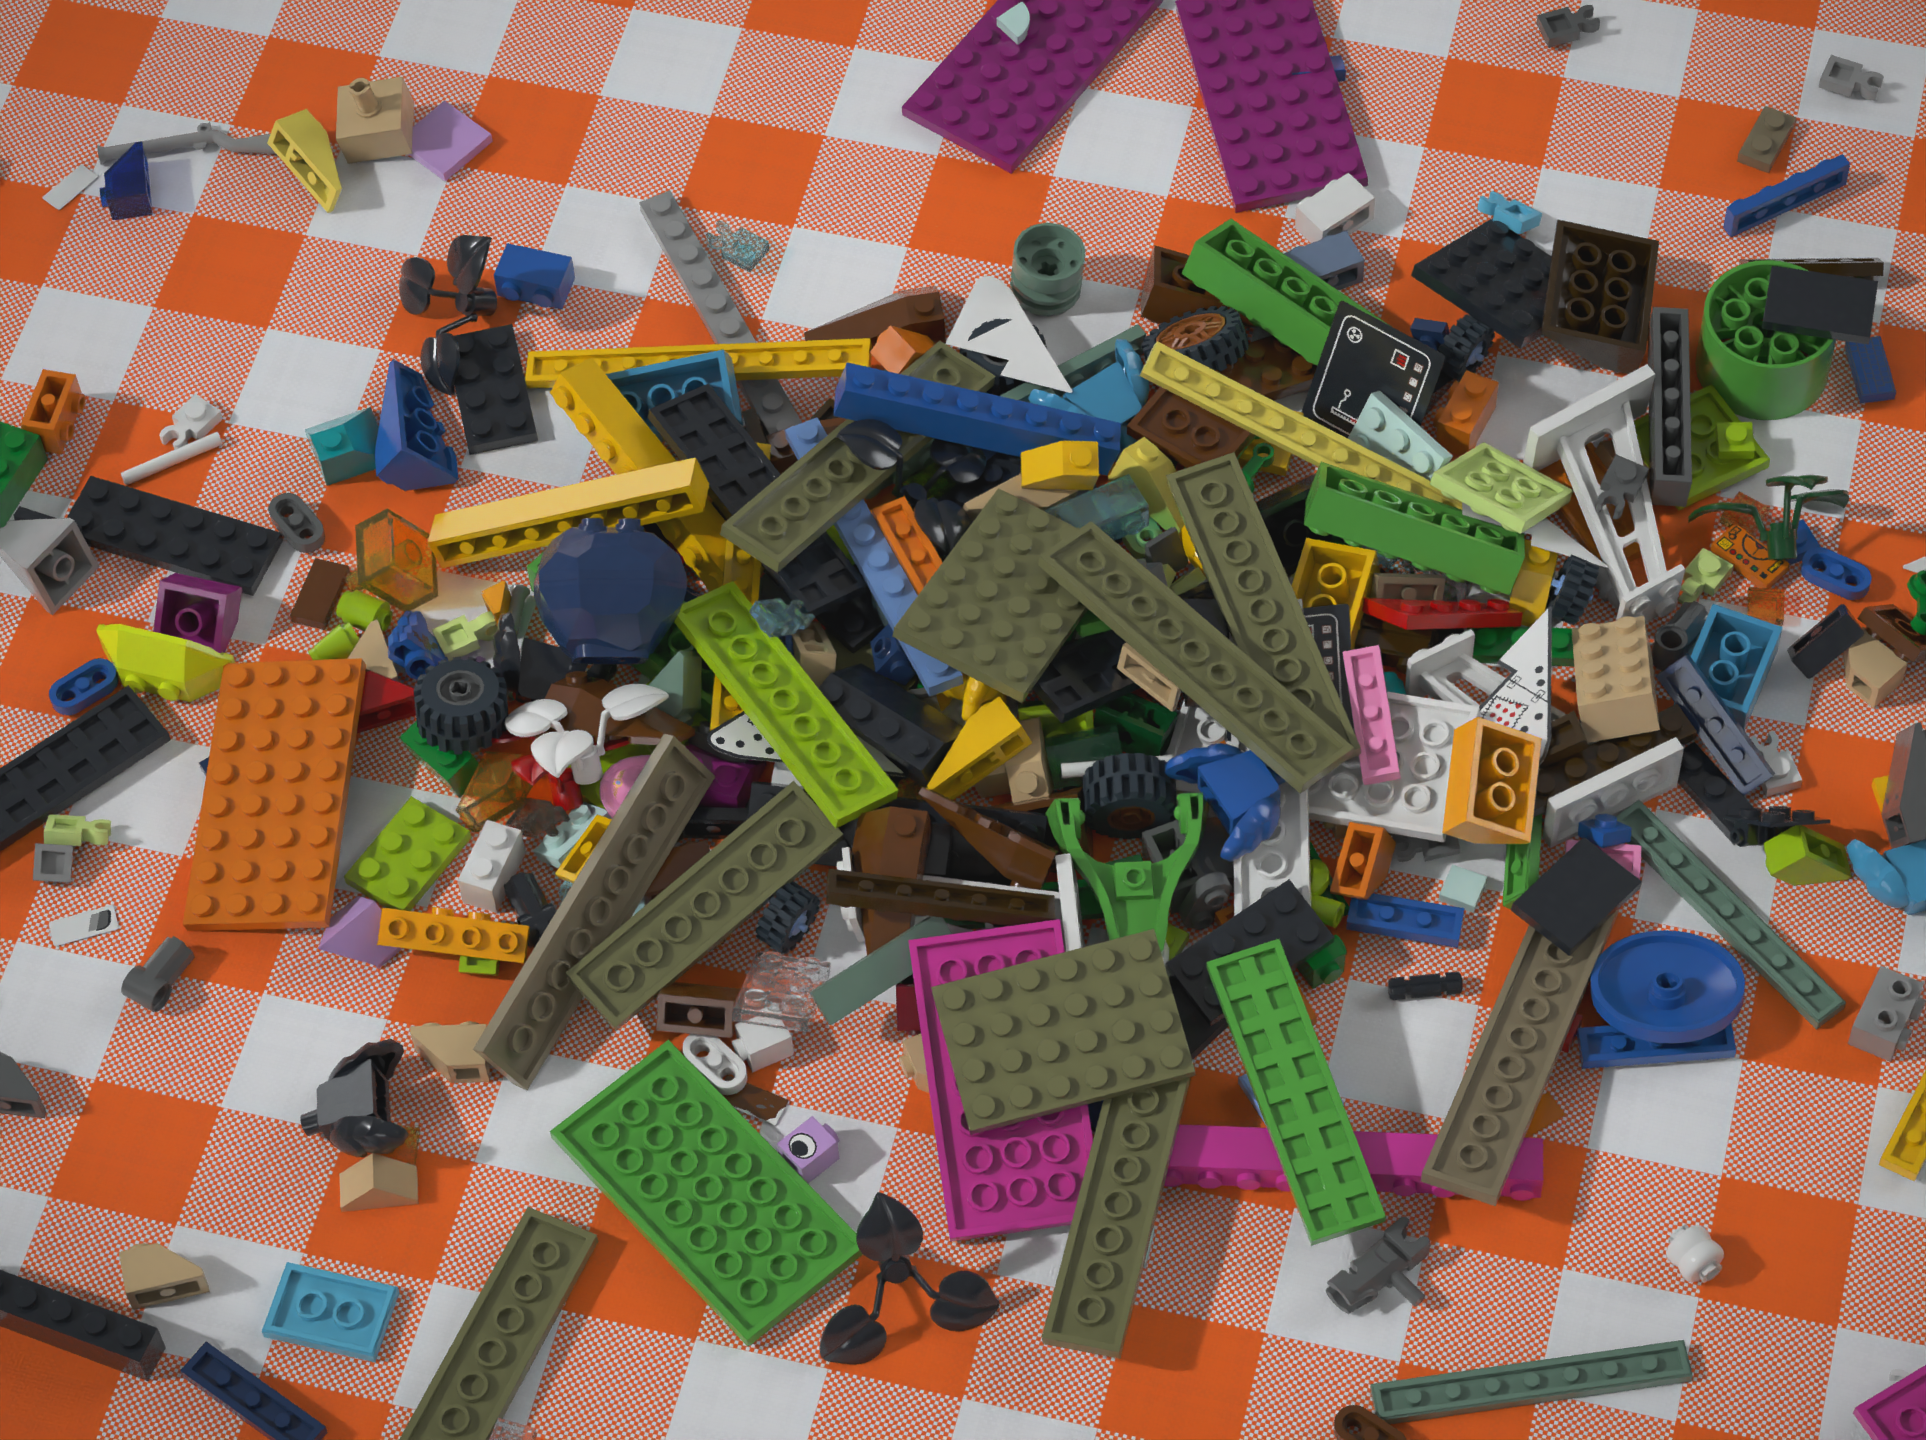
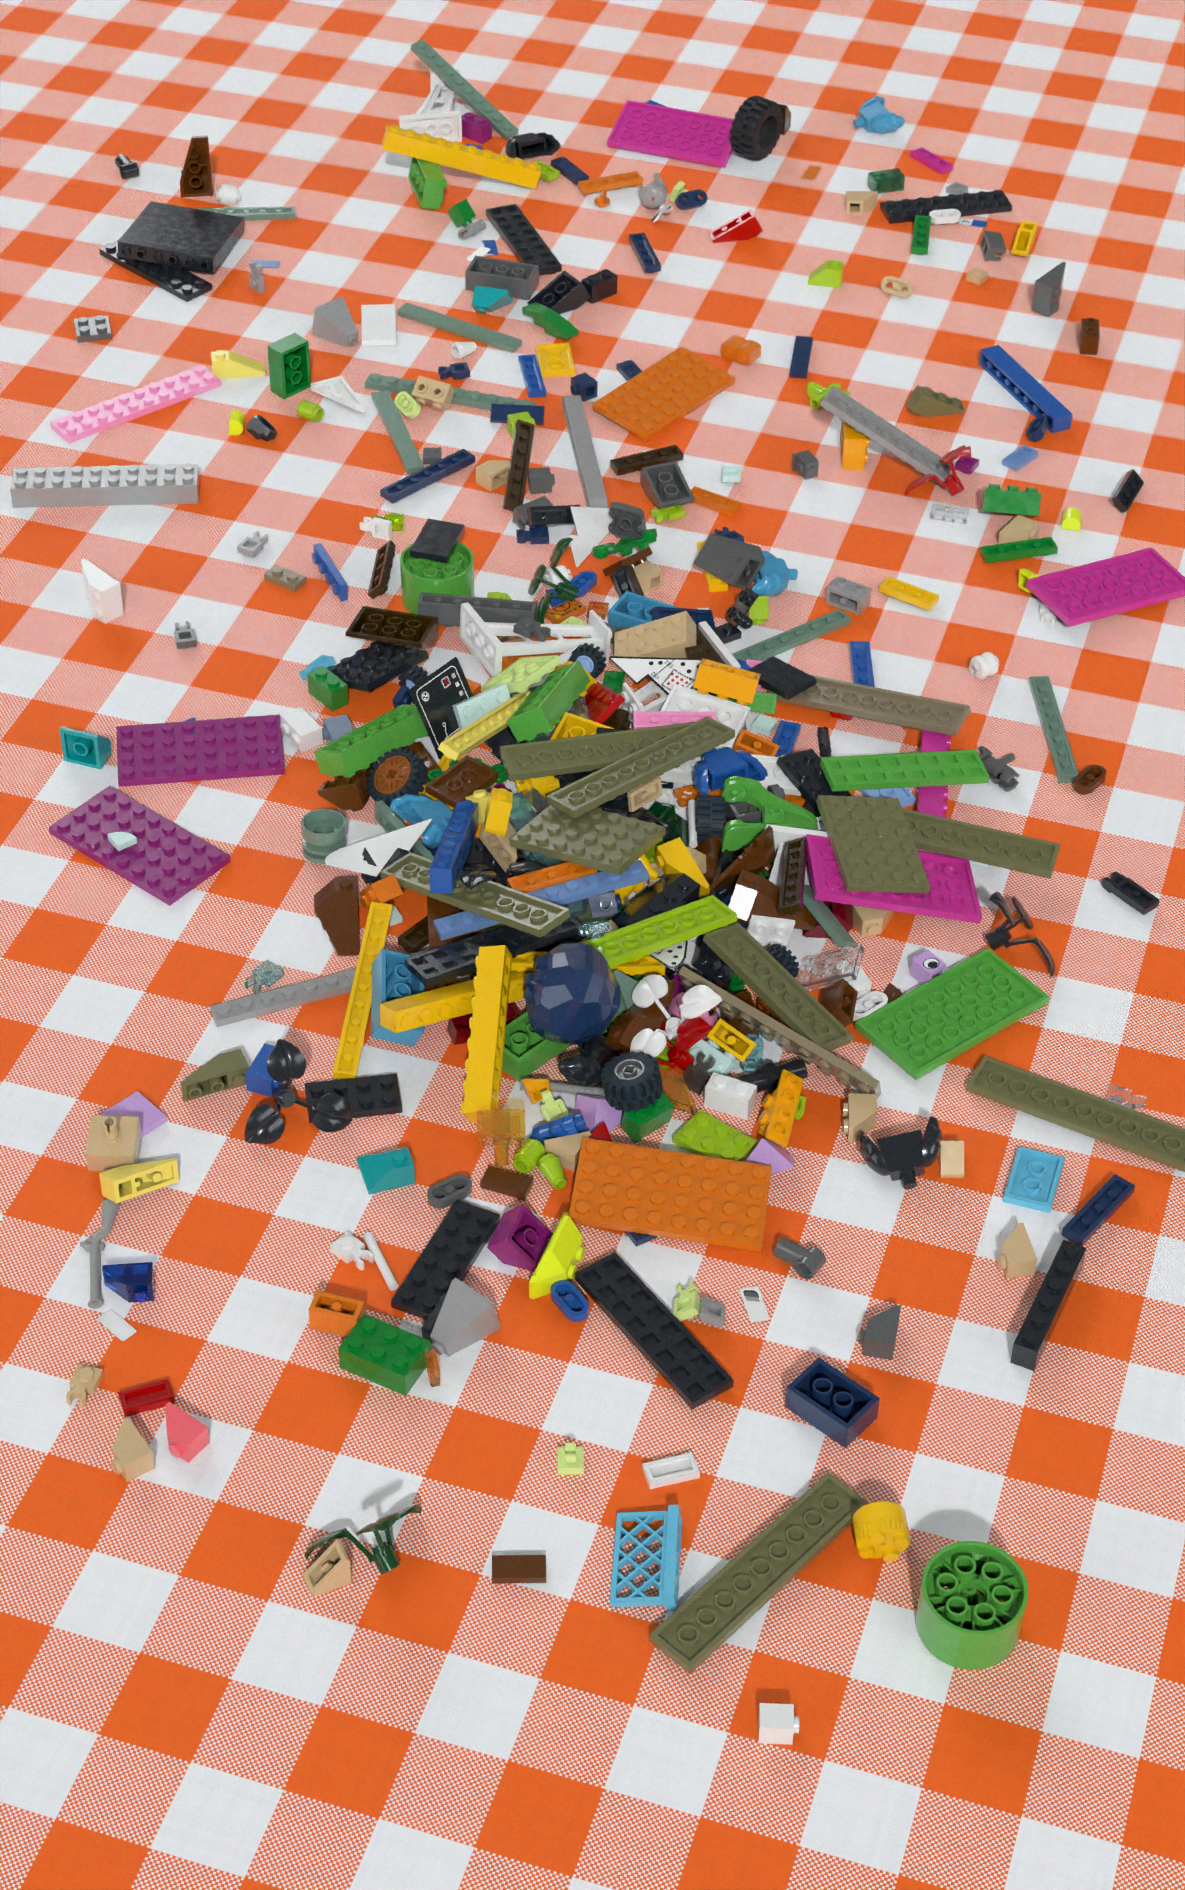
camera: 90 degrees left, 15 degrees down
blue wedge [374,359,459,491] -> none
blue dish [1590,930,1745,1043] -> none
none -> olive slope [180,1048,249,1101]
none -> green brick [307,666,349,712]
none -> white piece [543,565,572,589]

